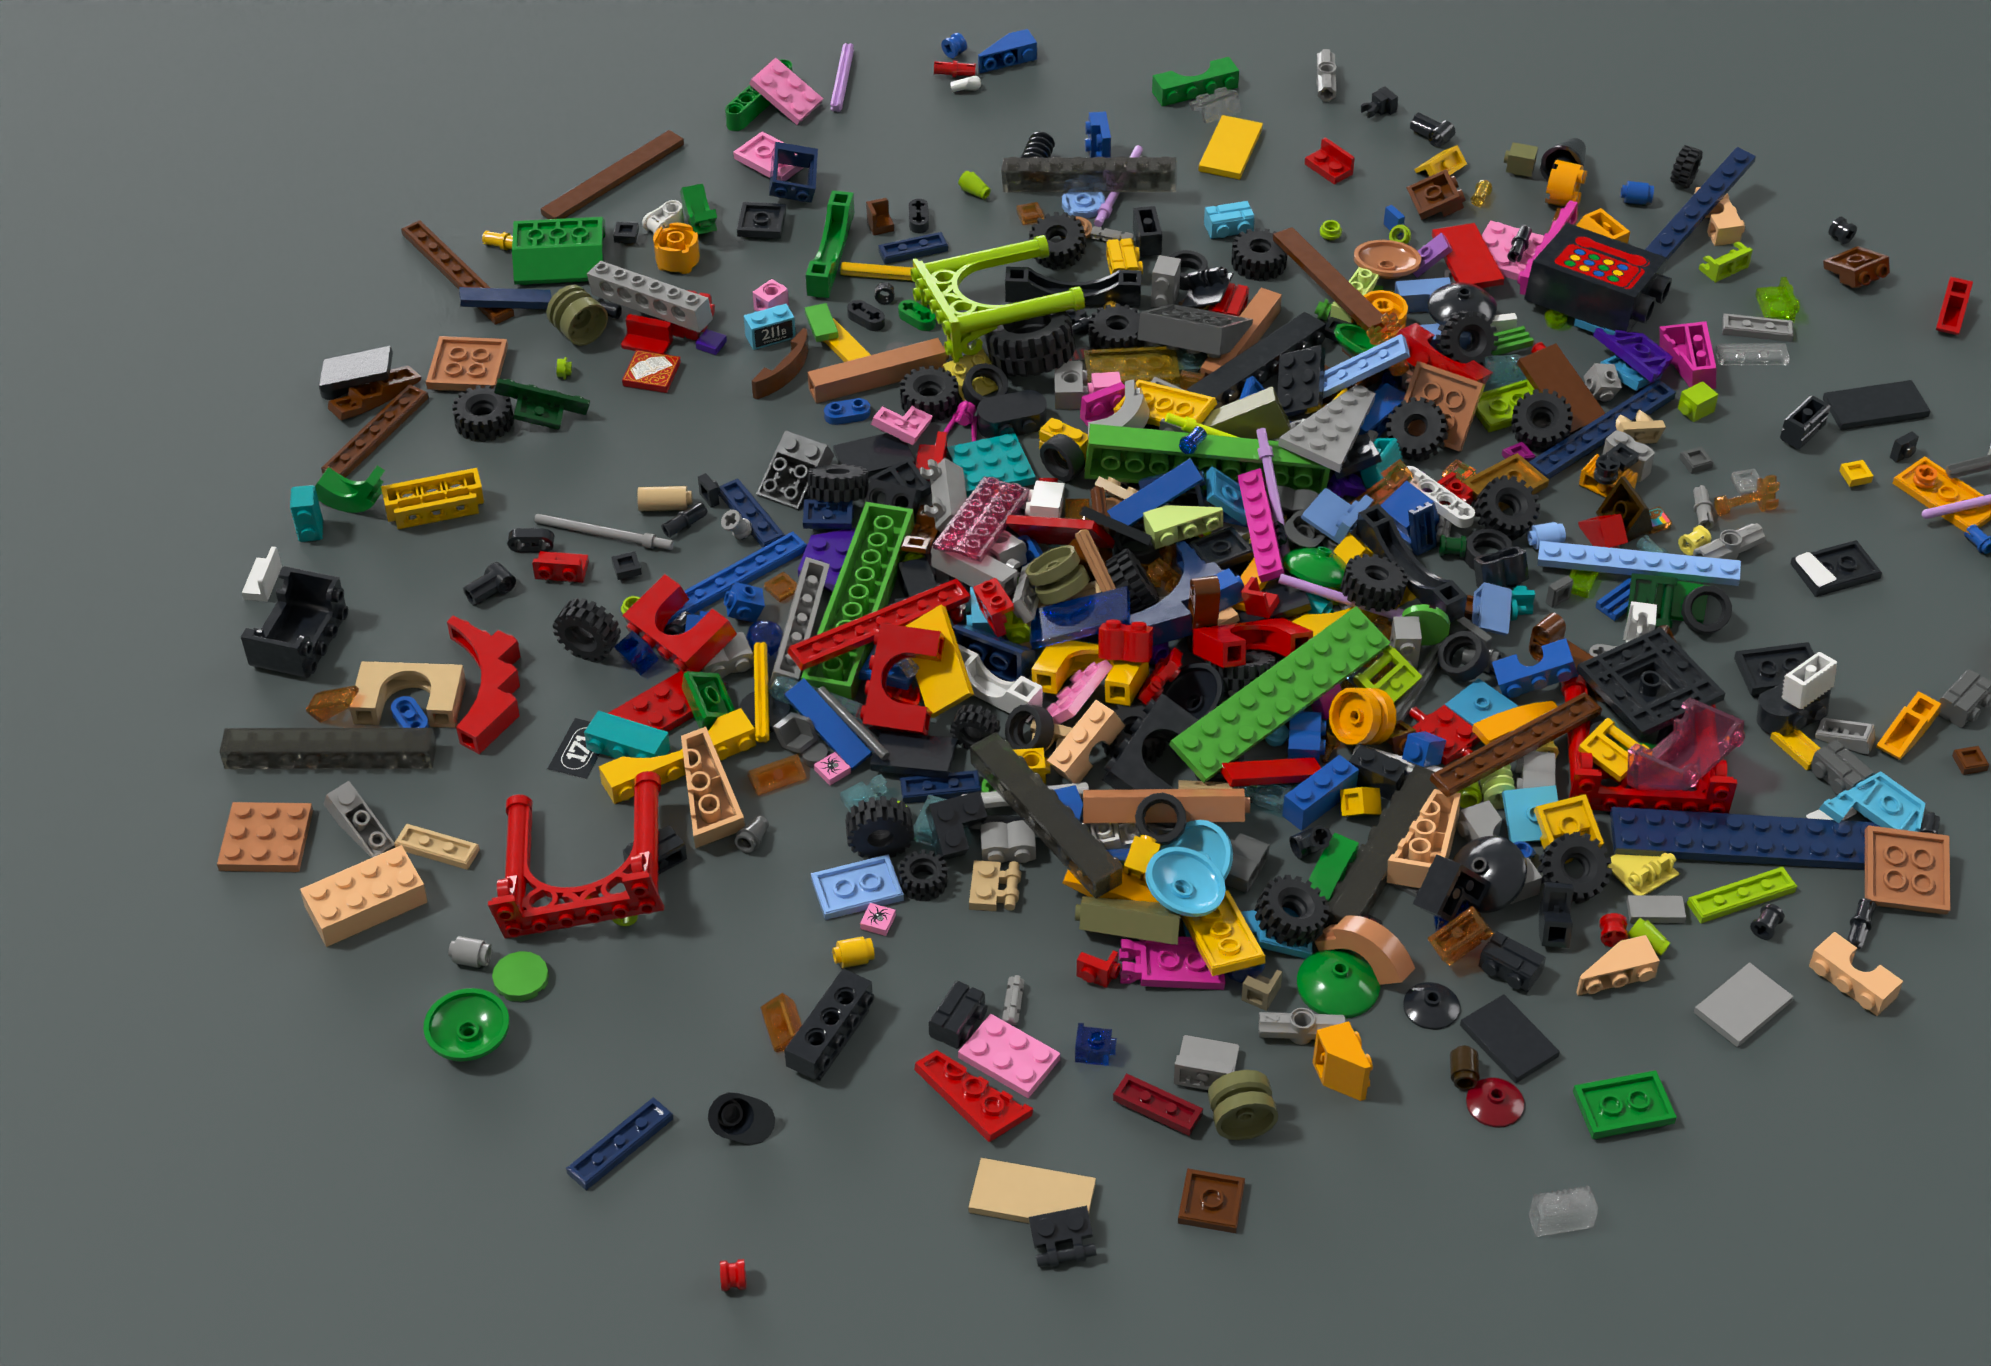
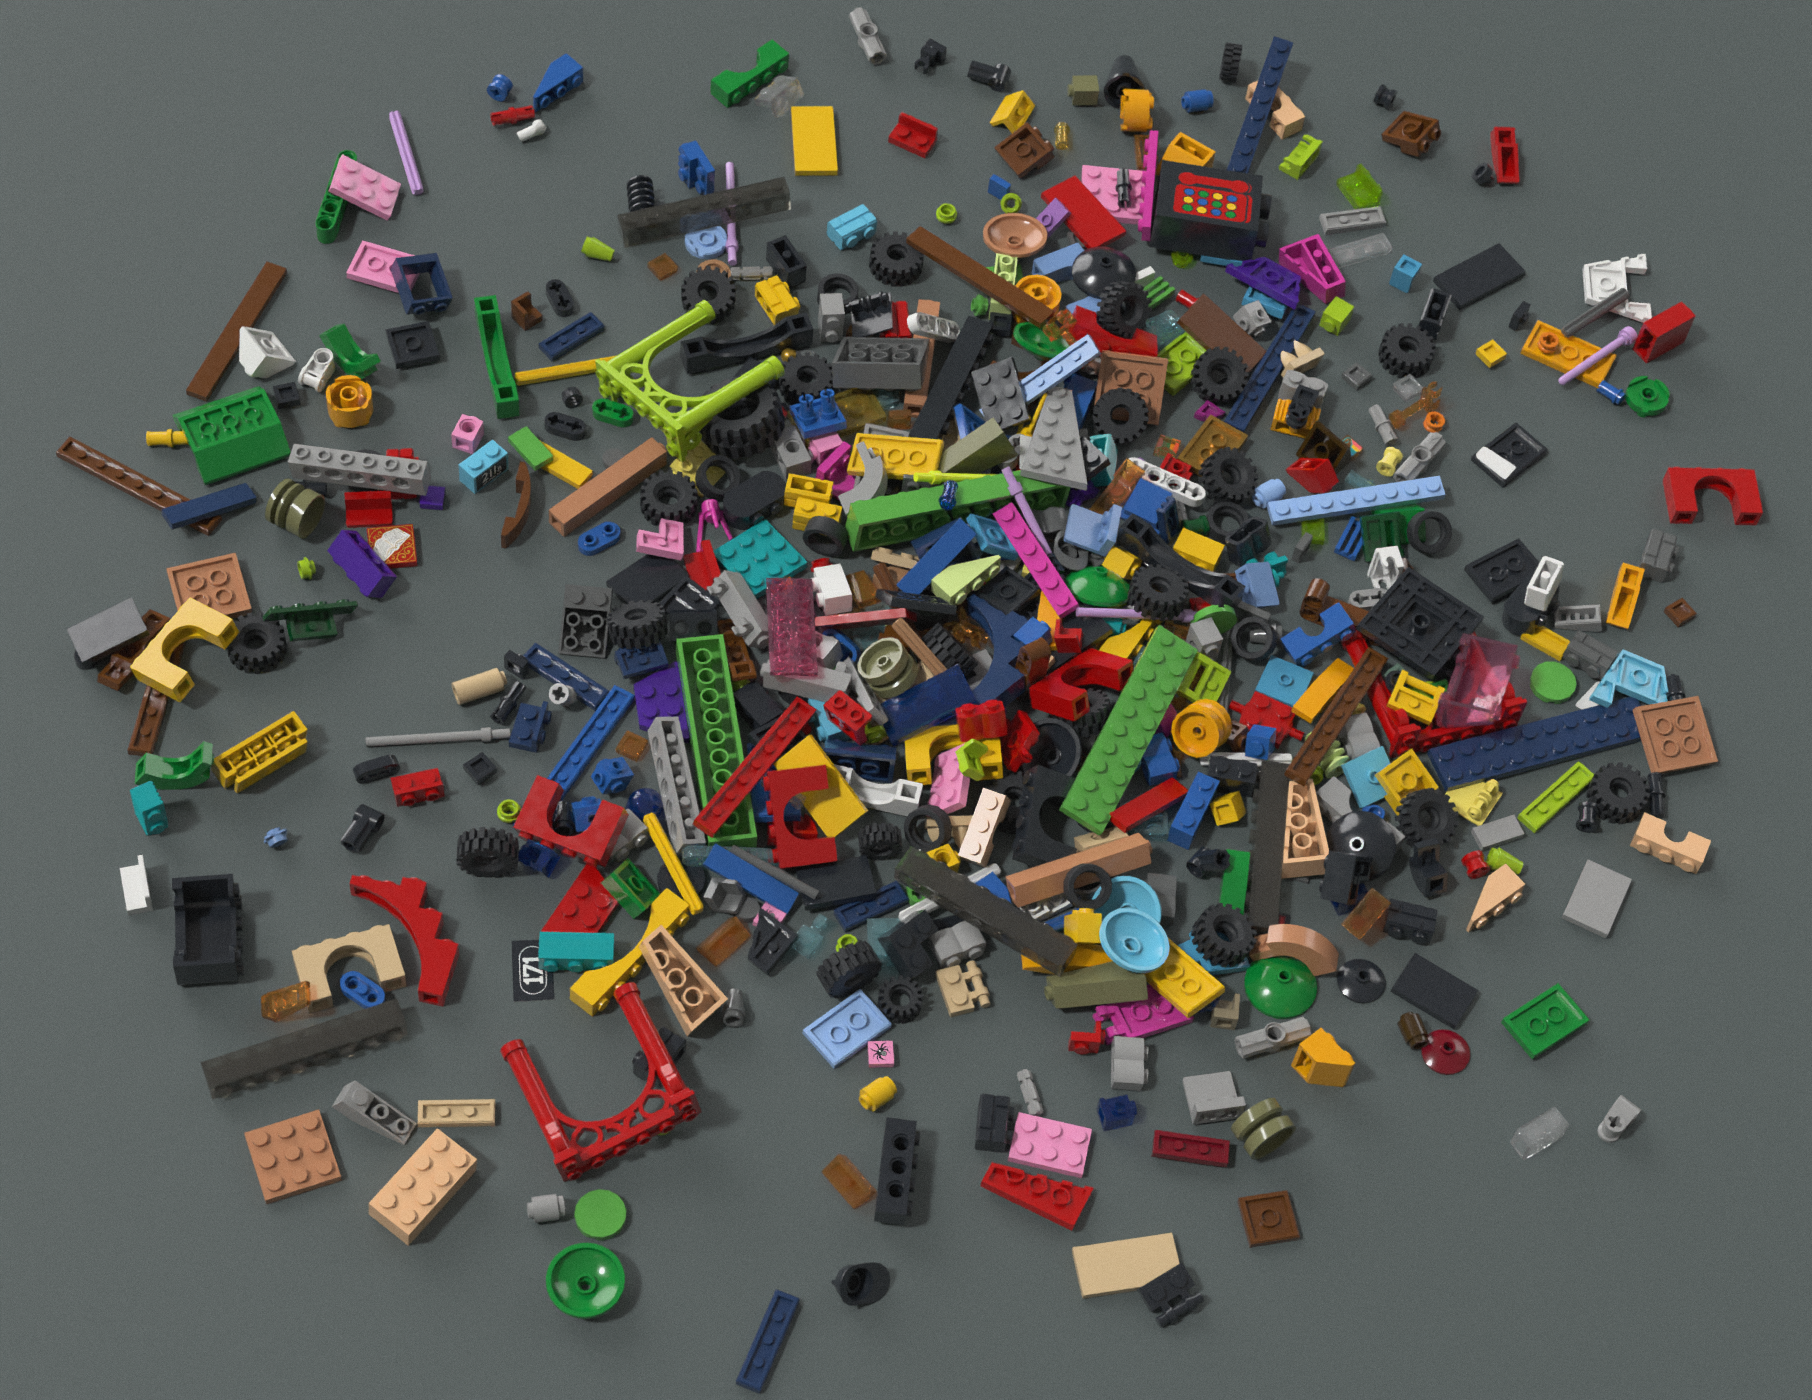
camera: 30 degrees left, 10 degrees up
none -> yellow arch [130,597,240,702]
none -> white slope [239,326,296,379]
none -> medium blue plate [264,827,288,848]
none -> dark purple brick [327,530,397,598]
none -> dark blue bracket [509,701,552,753]
none -> black wing [748,908,799,975]
none -> yellow brick [784,473,834,507]
none -> blue plate [789,389,847,439]
none -> white beam [907,312,961,343]
none -> lime bracket [955,739,988,781]
none -> light grey brick [1111,1036,1148,1091]
none -> yellow brick [1173,528,1225,572]
none -> black tyre [1378,323,1436,379]
none -> dark azure panel [1389,255,1422,293]
none -> orange bush [1423,412,1445,433]
none -> black tile [1472,162,1494,184]
none -> bright green tile [1530,662,1576,704]
none -> black tyre [1586,762,1650,824]
none -> light grey piece [1597,1095,1641,1143]

